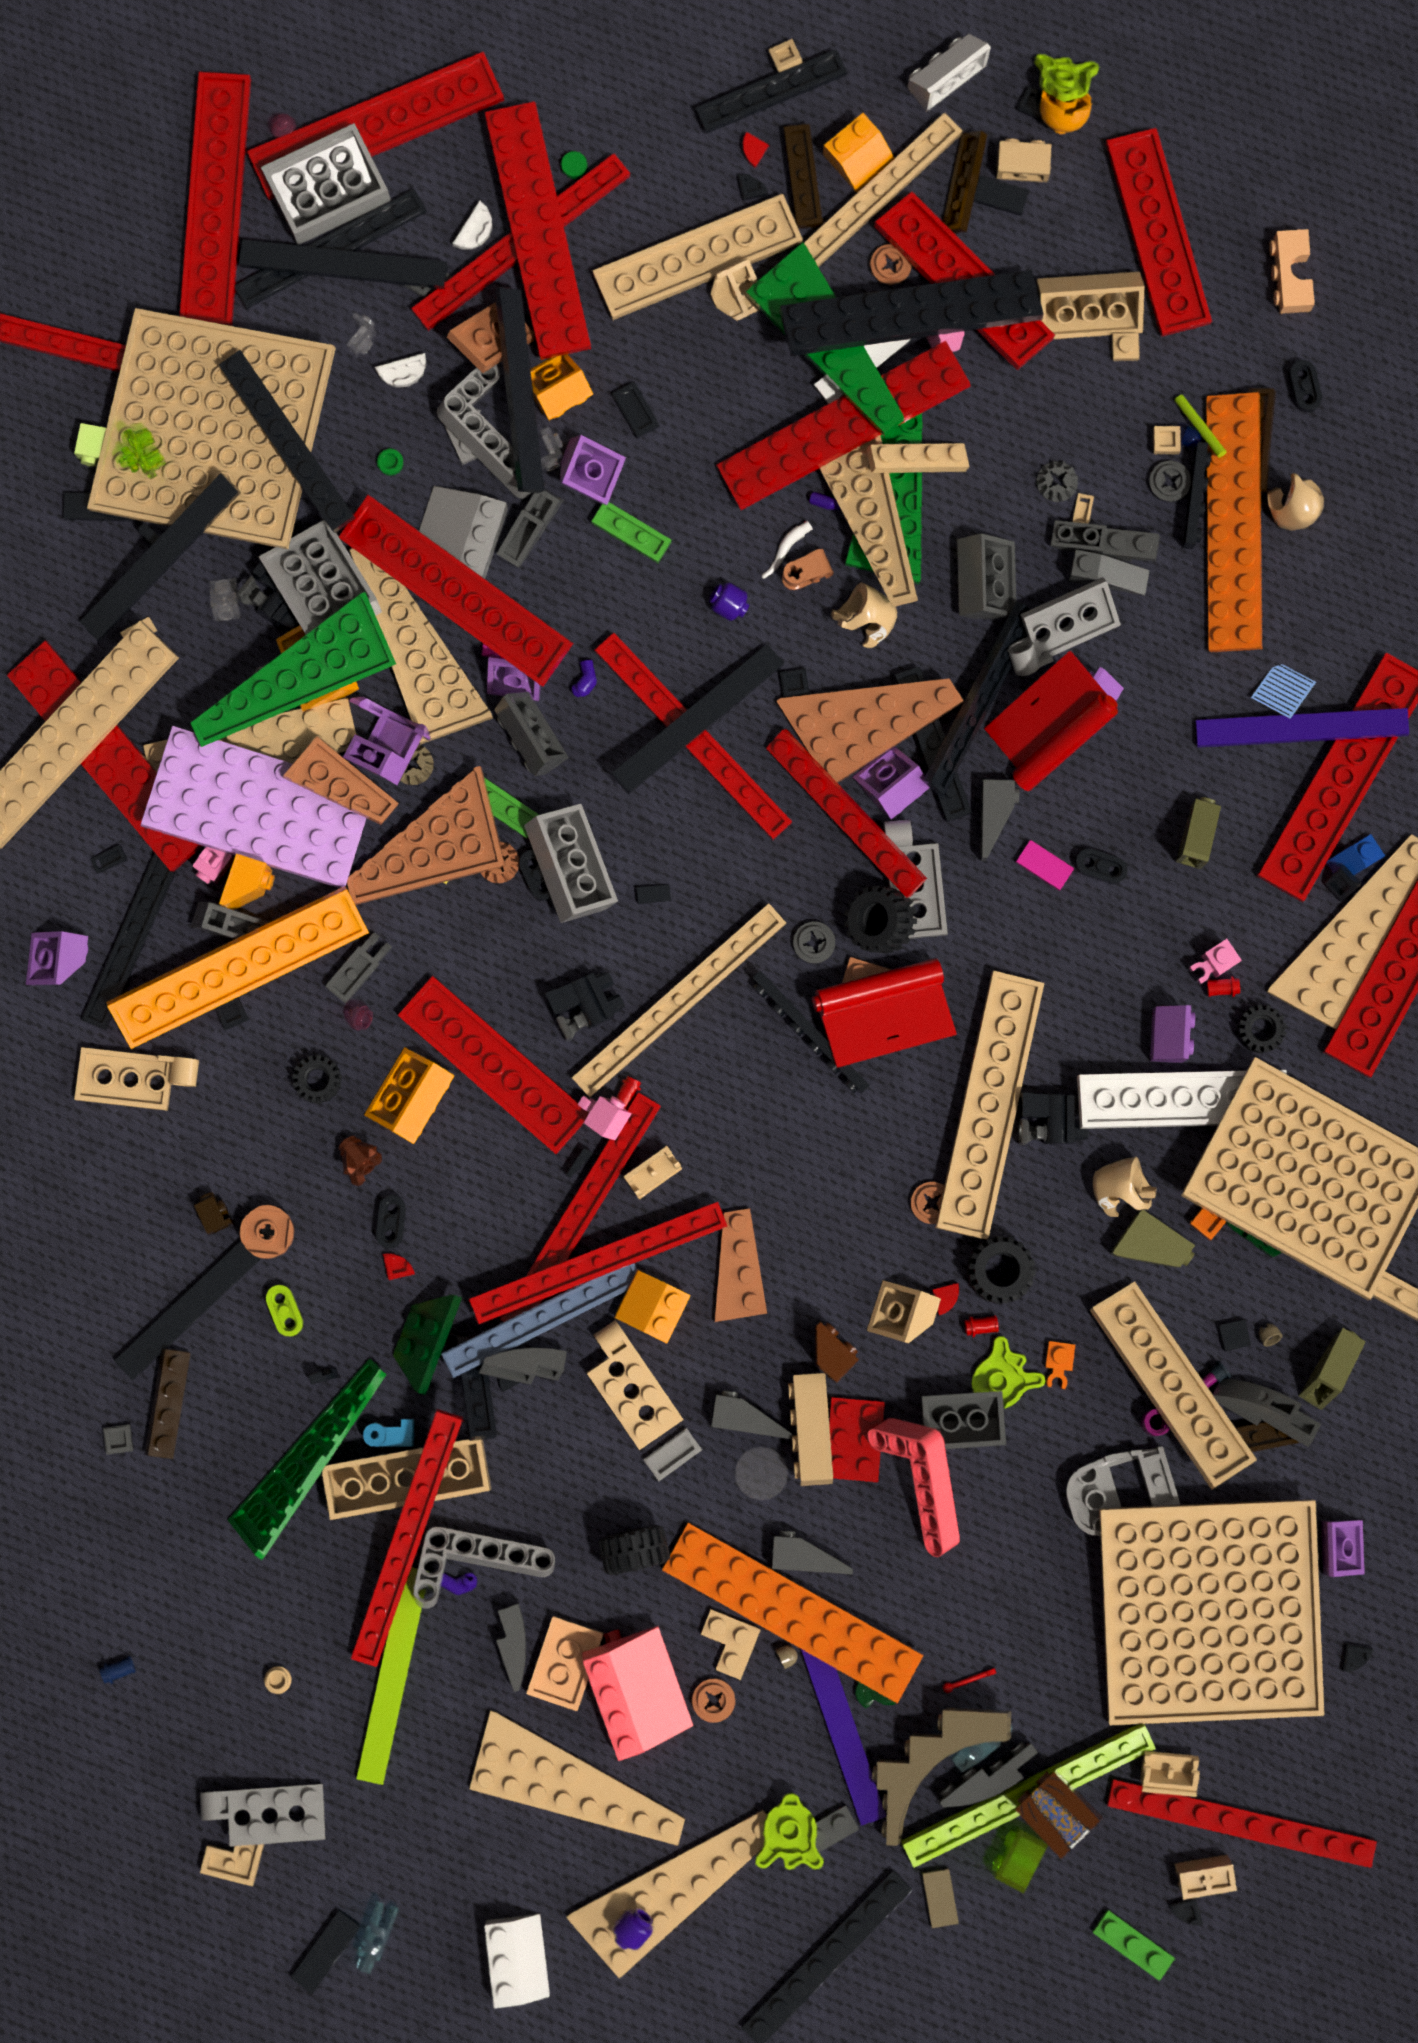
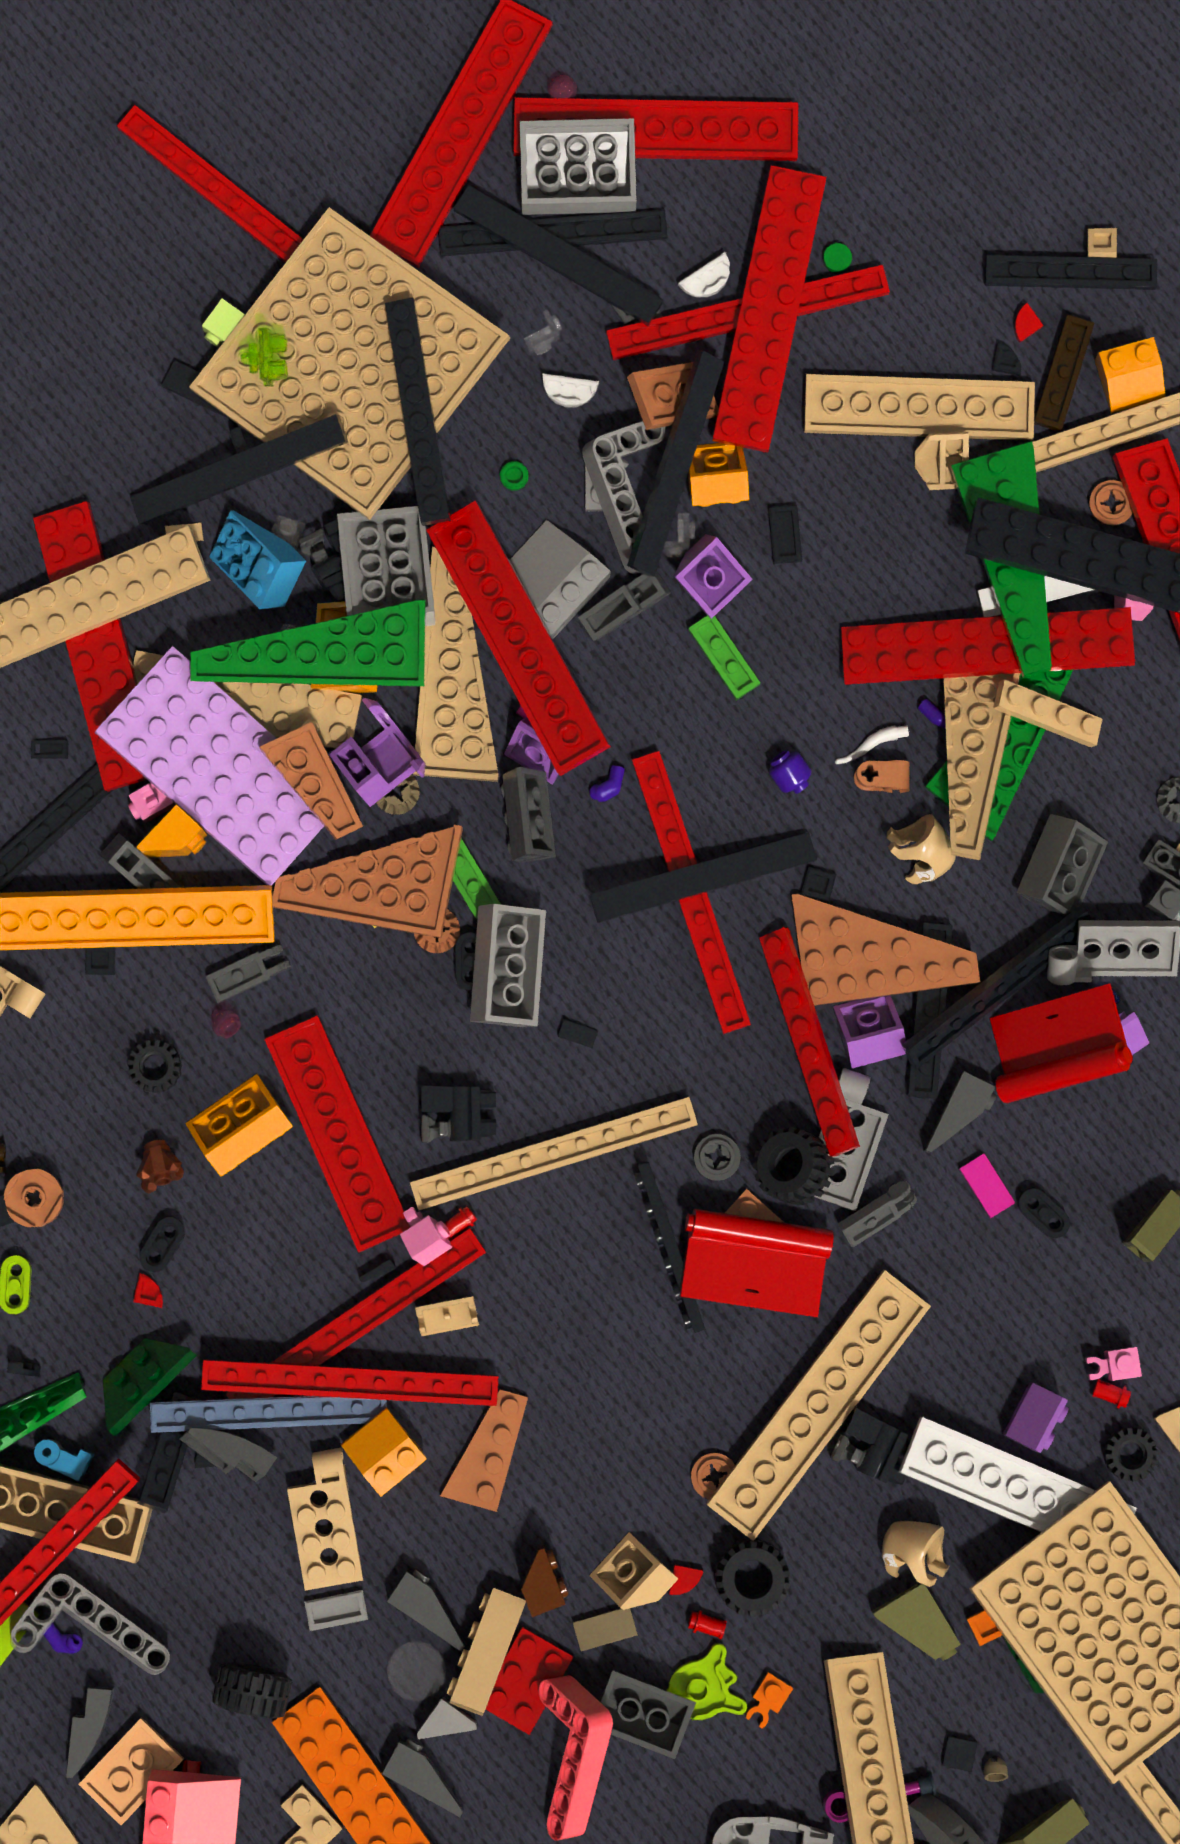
camera: 25 degrees right, 0 degrees up
none -> dark azure slope [209,510,306,609]
none -> light grey slope [417,1696,477,1739]
none -> dark tan tile [573,1608,638,1651]
none -> dark grey hinge [838,1181,917,1247]

